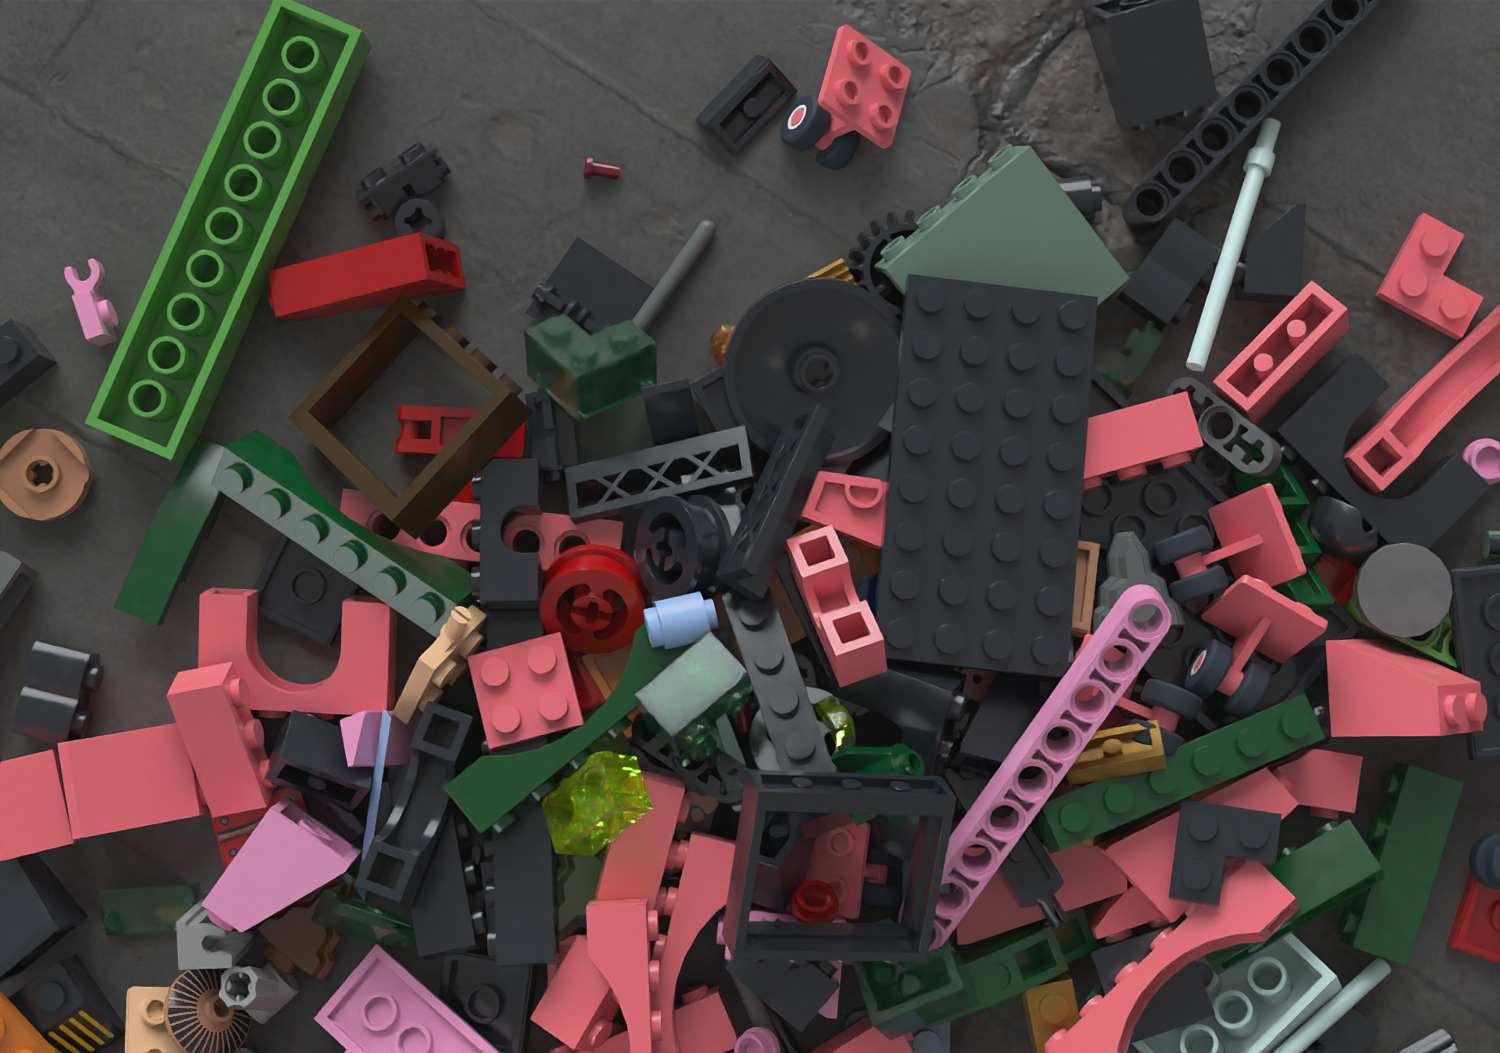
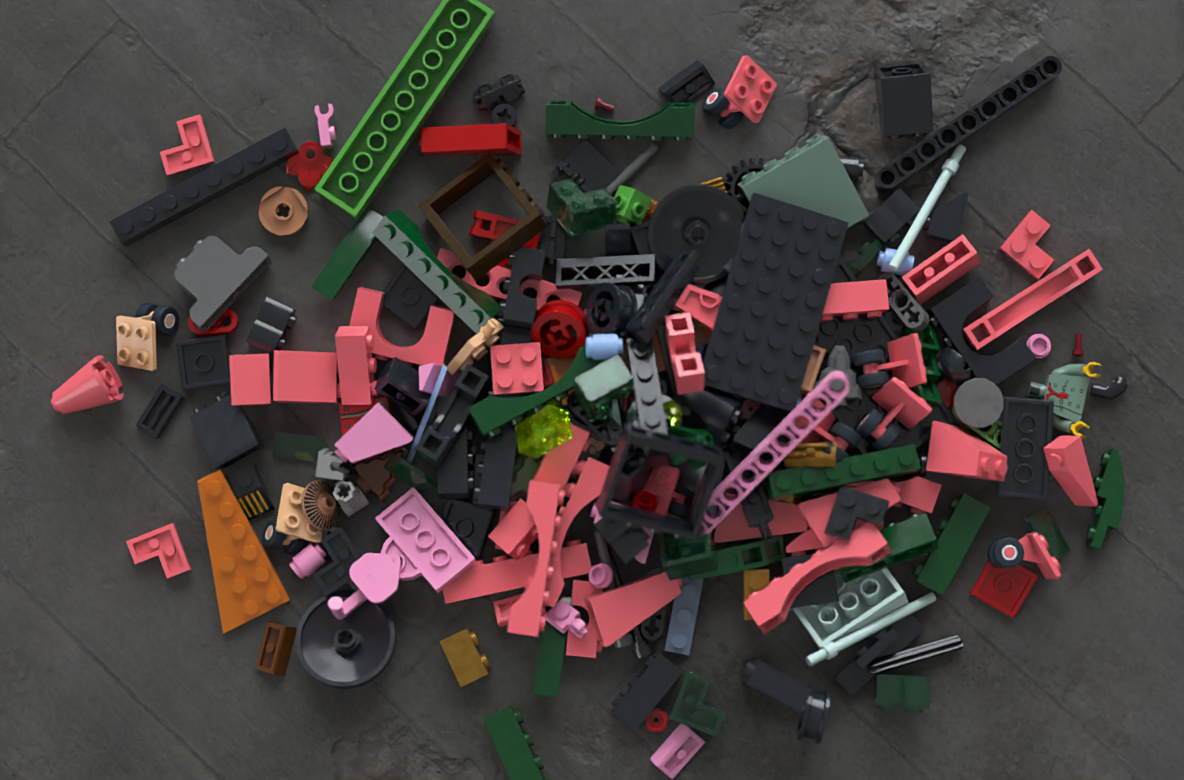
camera: 10 degrees right, 0 degrees up
none -> red plate [286,141,333,190]
none -> dark green arch [545,100,695,141]
none -> bright green brick [608,185,652,225]
none -> light blue brick [876,247,914,276]

